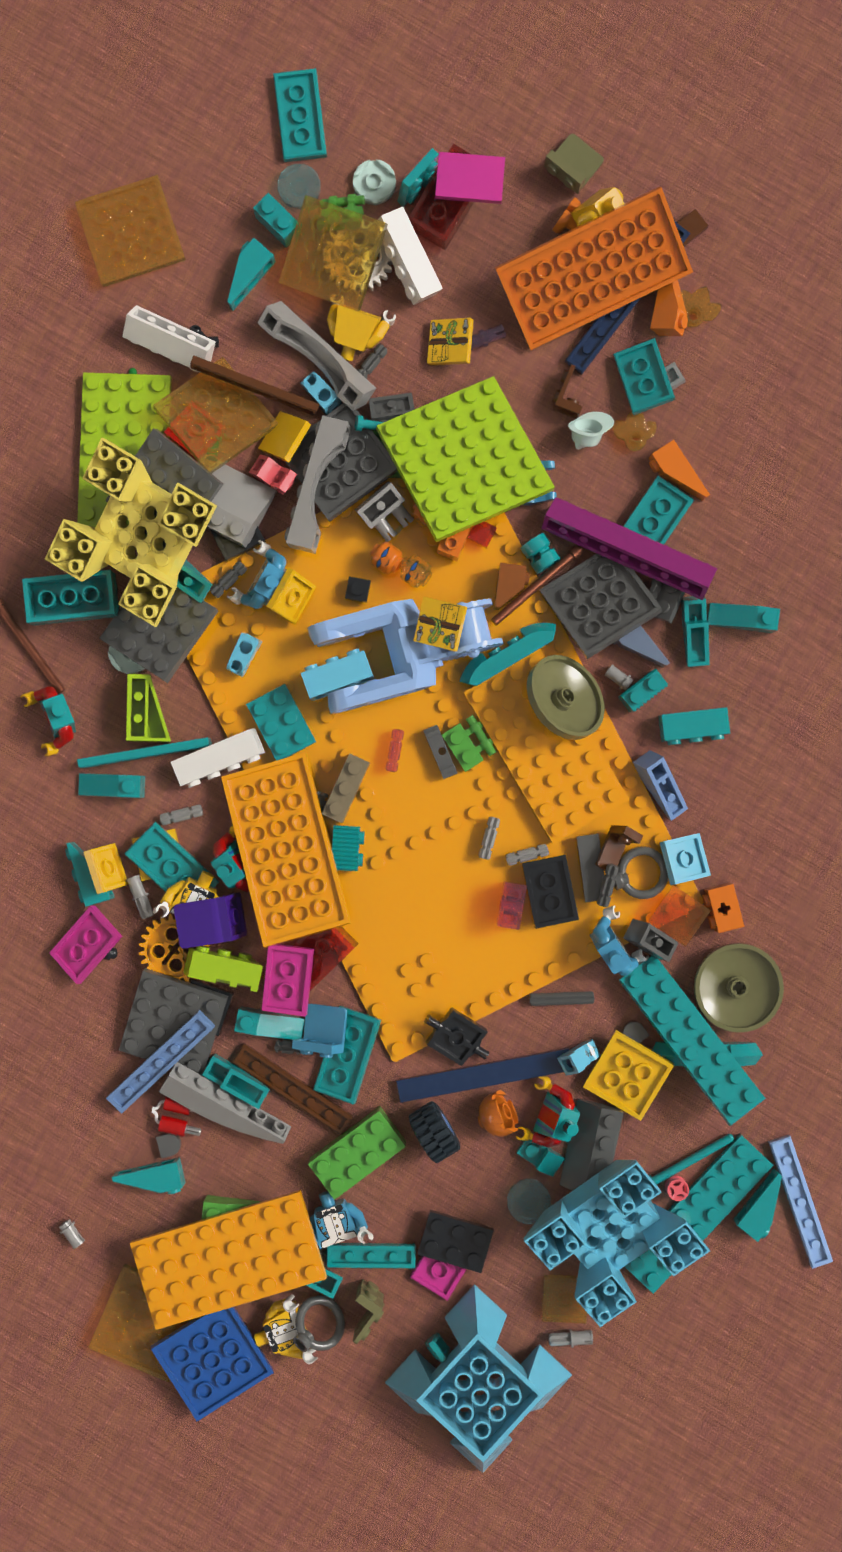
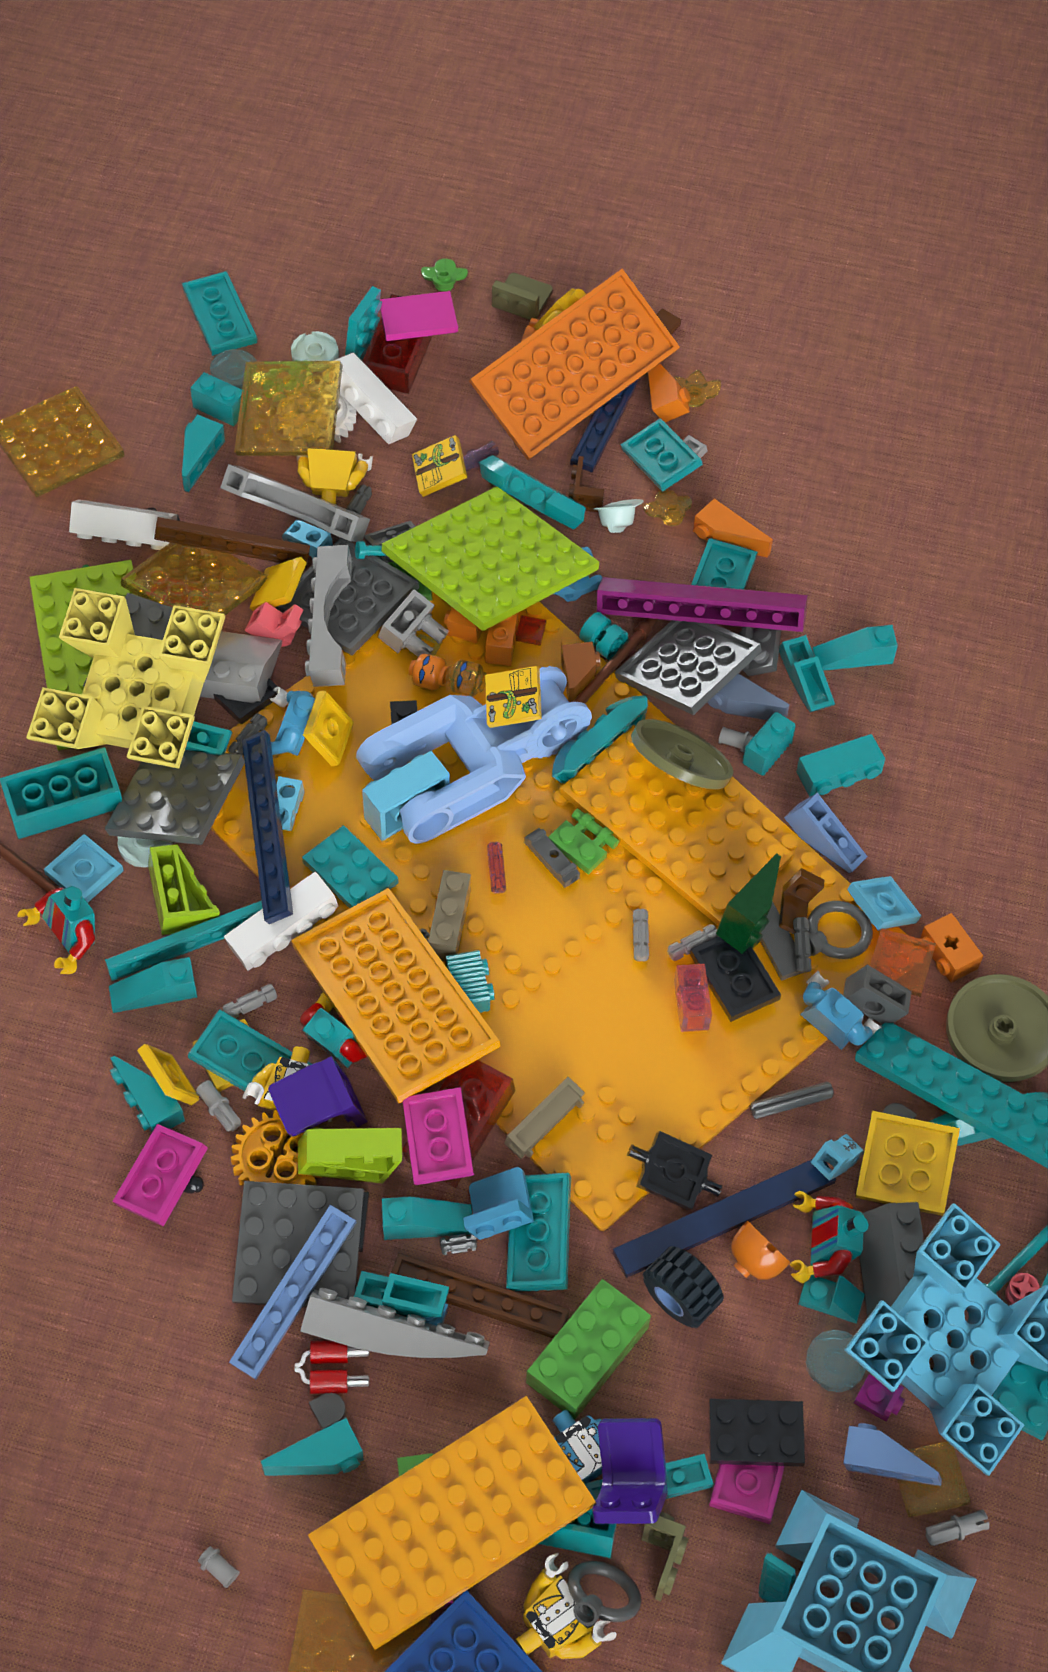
camera: 20 degrees left, 30 degrees down
none -> medium azure plate [44,834,124,903]
none -> dark blue tile [242,730,293,925]
none -> bright green plate [421,258,468,291]
none -> teal brick [479,455,586,529]
none -> dark tan container [504,1077,585,1160]
none -> dark purple piece [592,1418,668,1524]
none -> dark green slope [716,853,781,954]
none -> medium blue slope [843,1423,942,1486]

